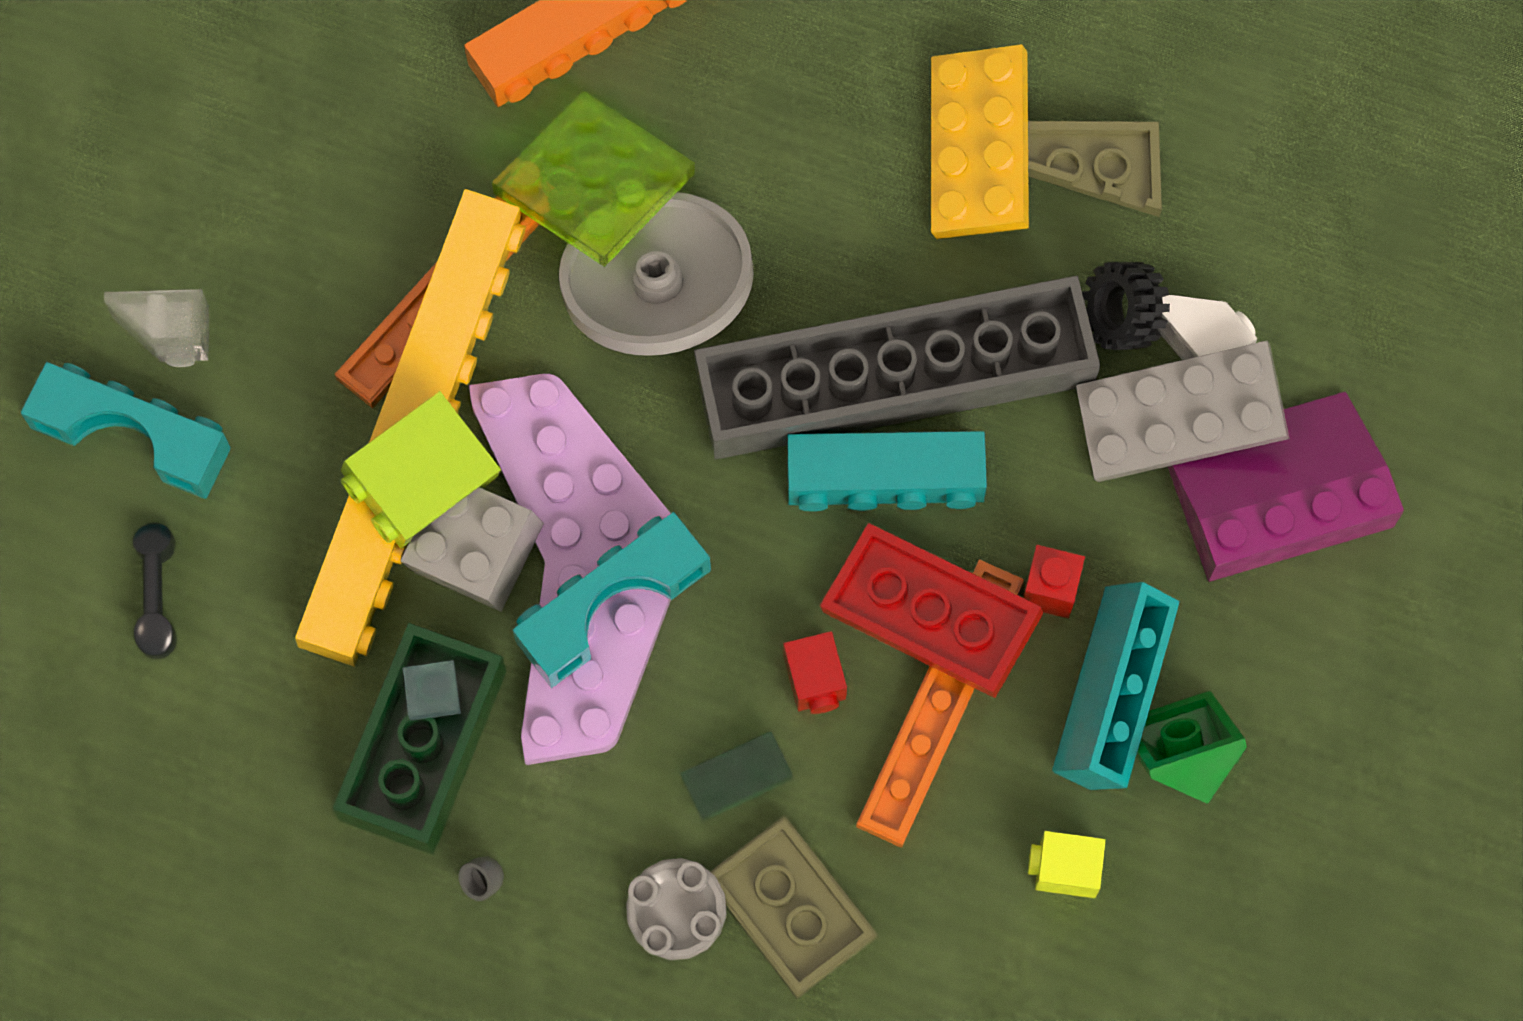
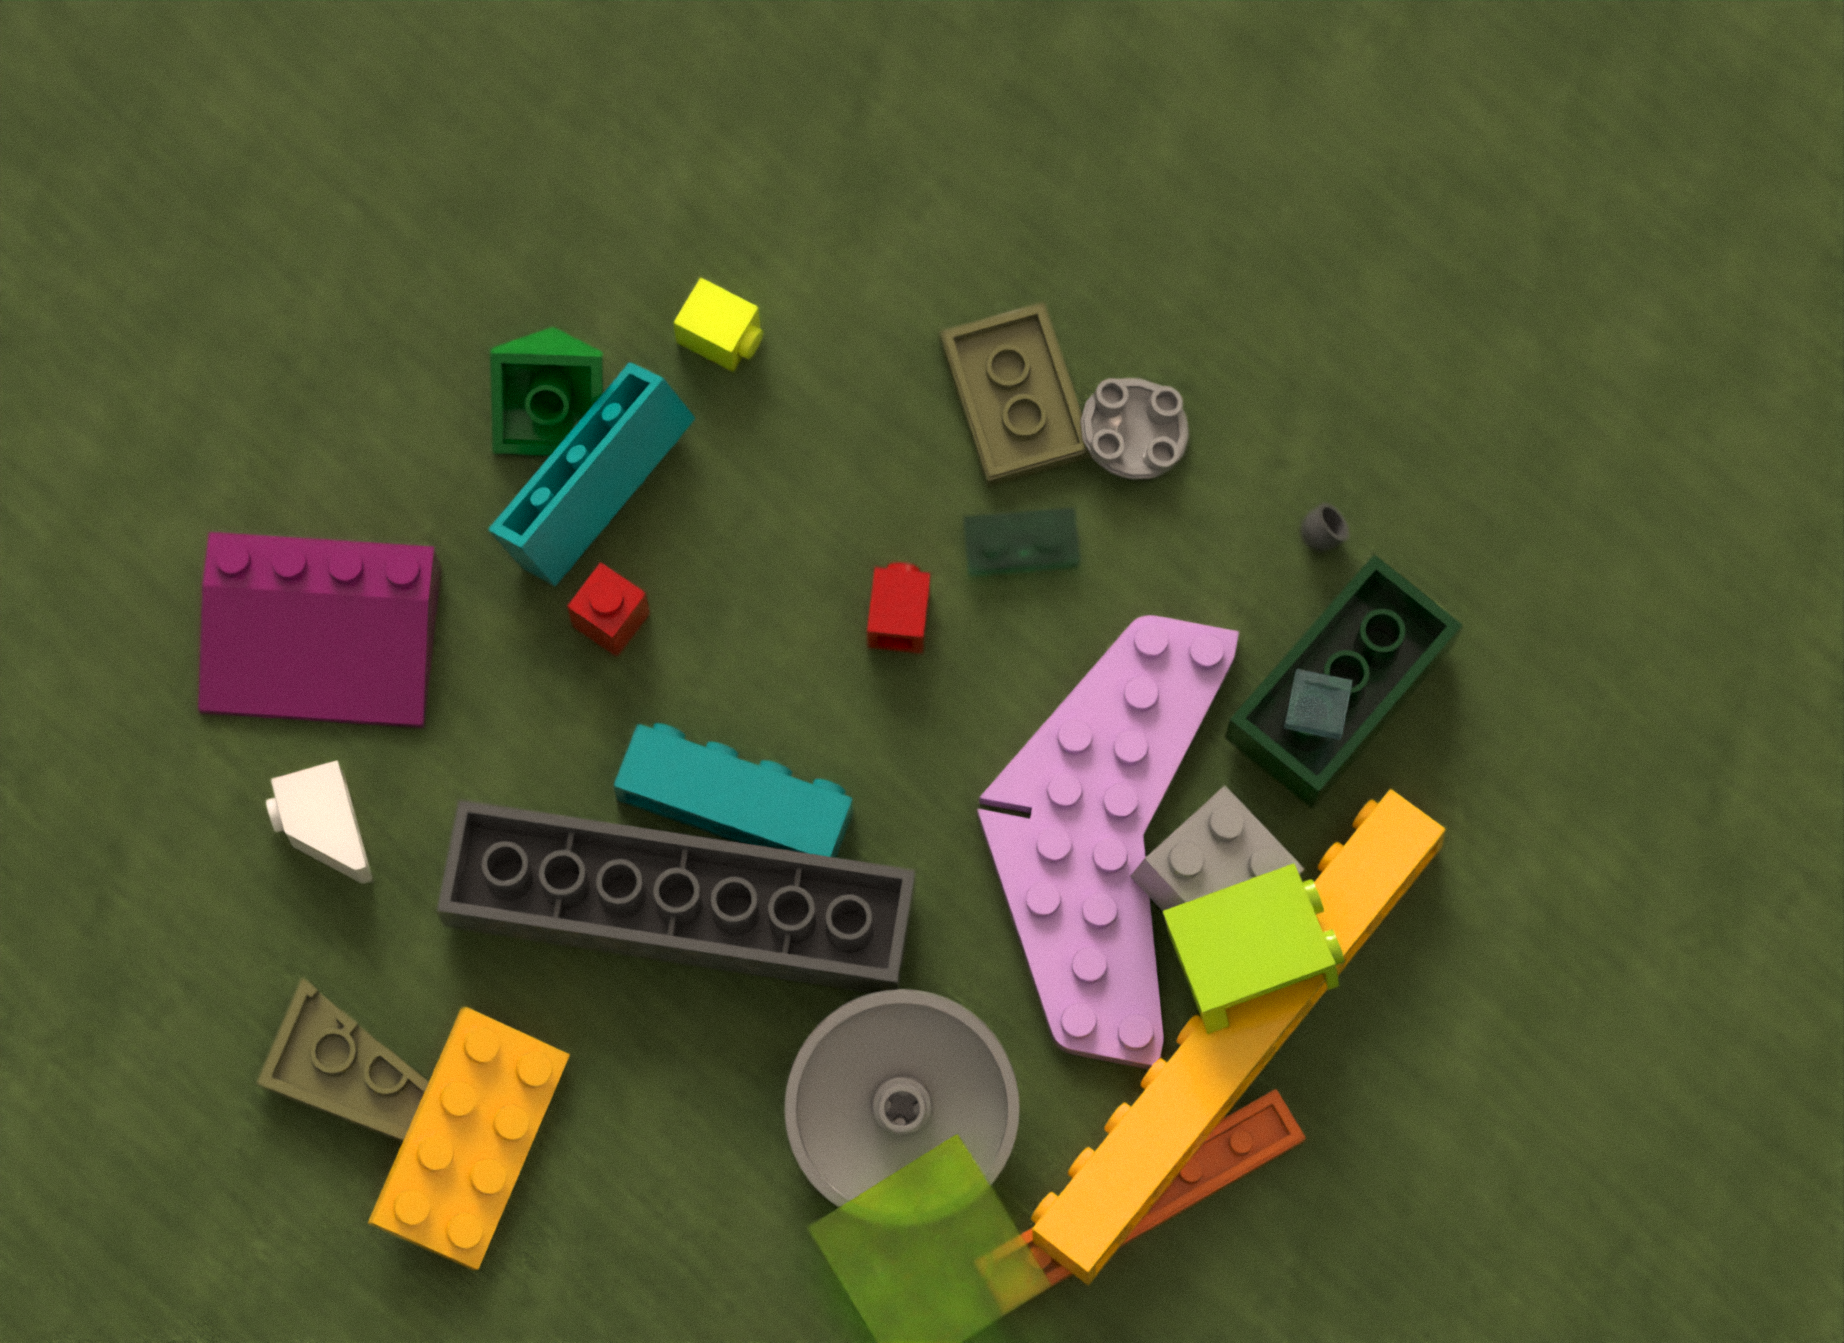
camera: 160 degrees left, 0 degrees up
teal arch [21,362,231,499] -> none
clear slope [104,289,209,367] -> none
black bar [132,523,178,659] -> none
teal arch [512,512,711,689] -> none
red plate [820,523,1043,698] -> none
orange tile [856,559,1024,848] -> none
light grey plate [1076,341,1290,482] -> none
black tyre [1082,262,1170,350] -> none

